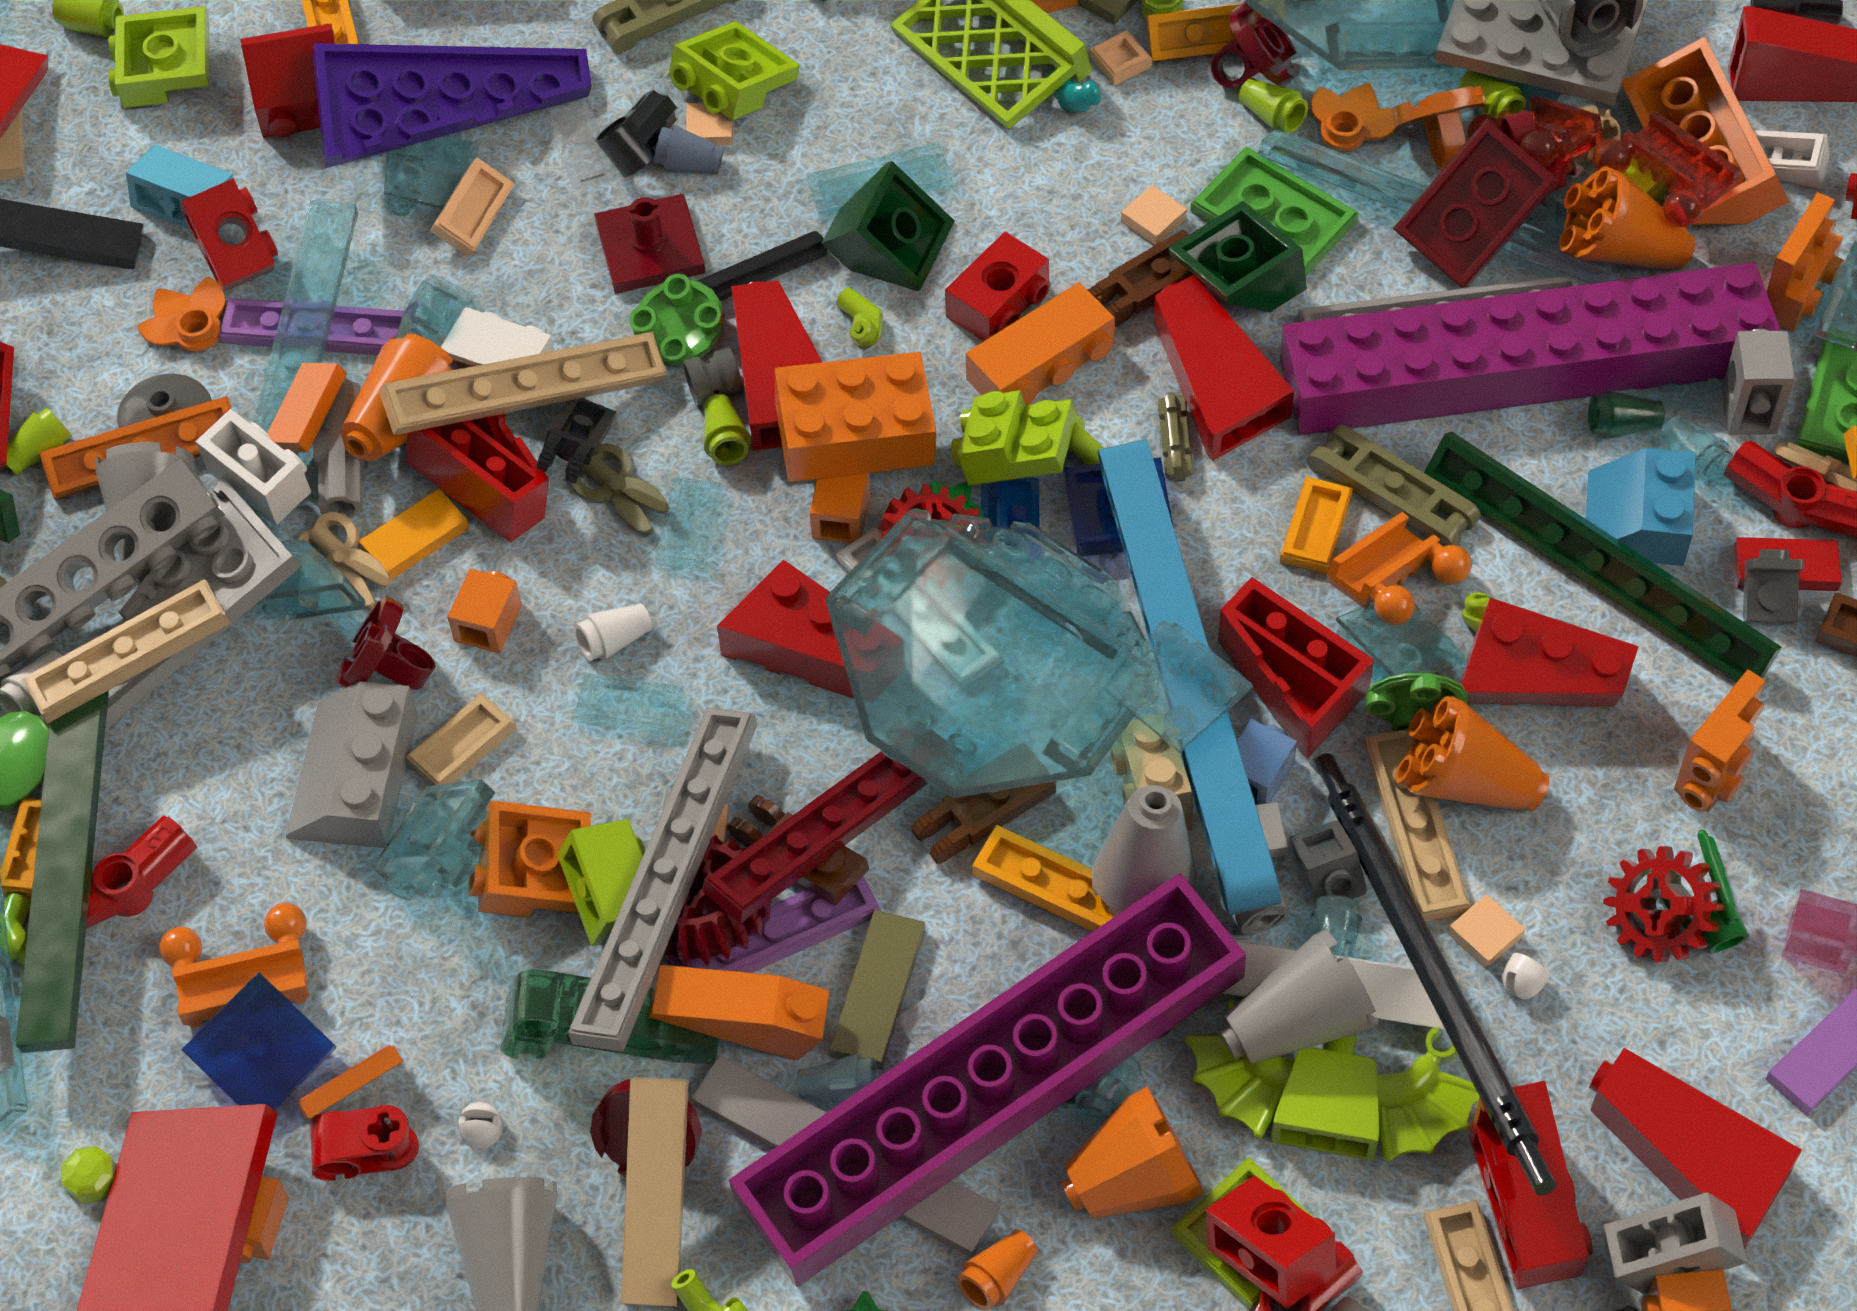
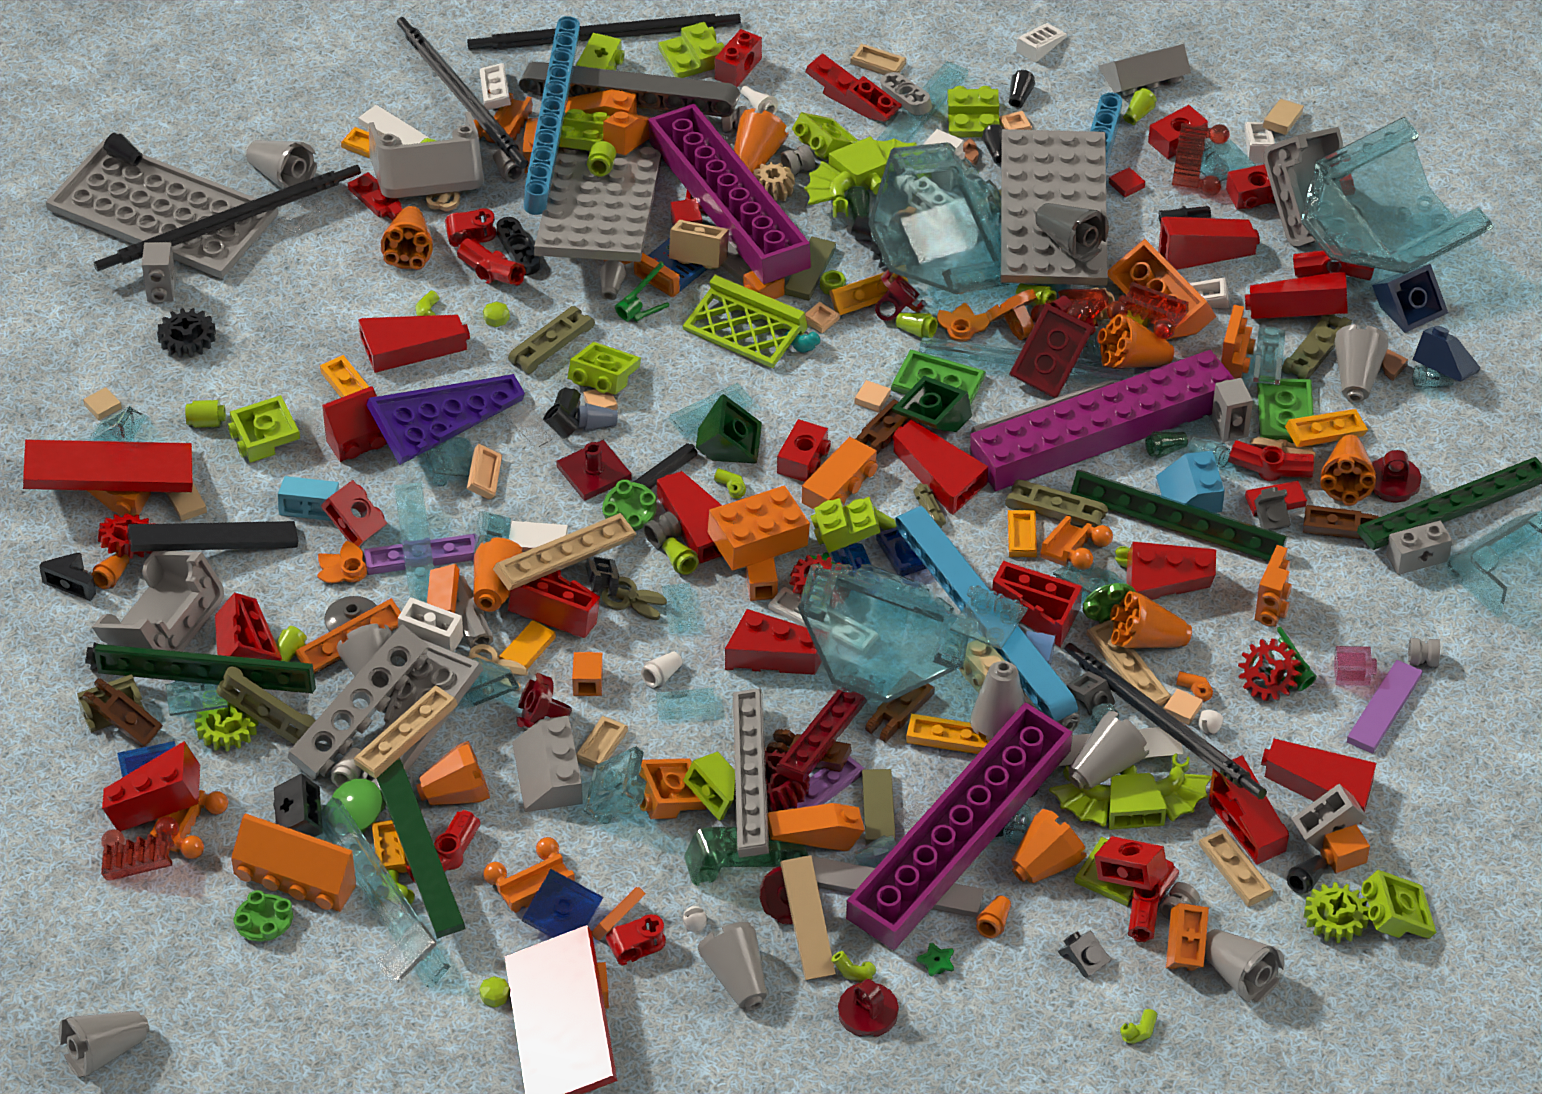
camera: 20 degrees left, 10 degrees down
none -> orange cone [416,741,490,805]
none -> orange arm [1176,671,1213,702]

